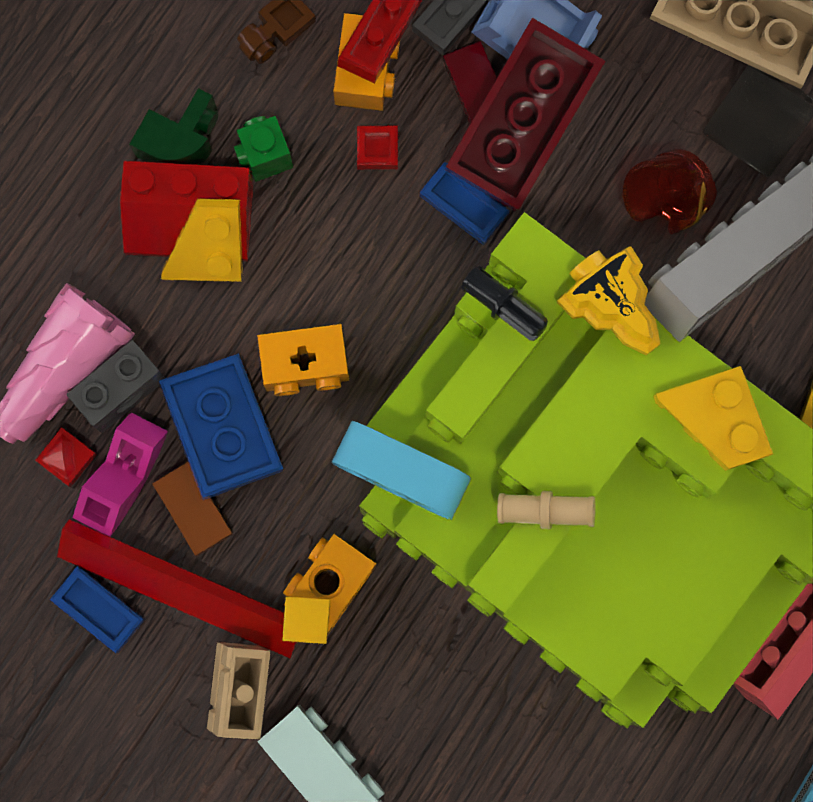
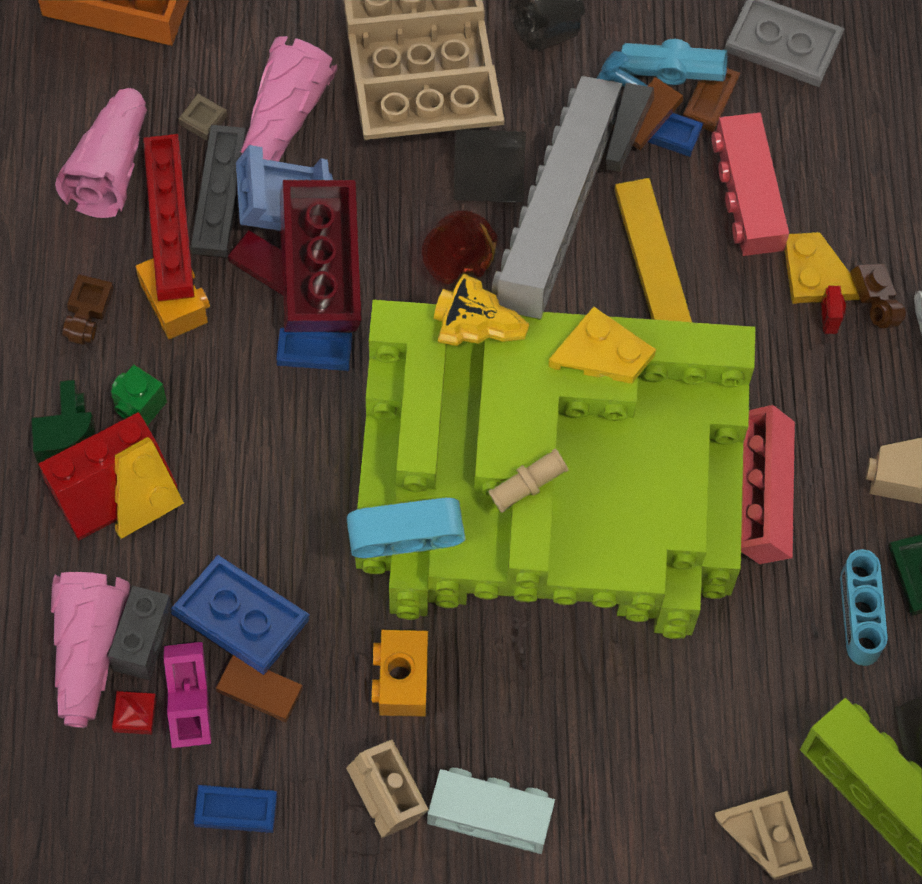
camera: 35 degrees left, 15 degrees down
red tile [57,520,297,658] -> none
light orange brick [257,324,349,396] -> none
yellow tile [282,597,330,644] -> none
red tile [357,126,398,170] -> none
black axle [461,266,548,341] -> none

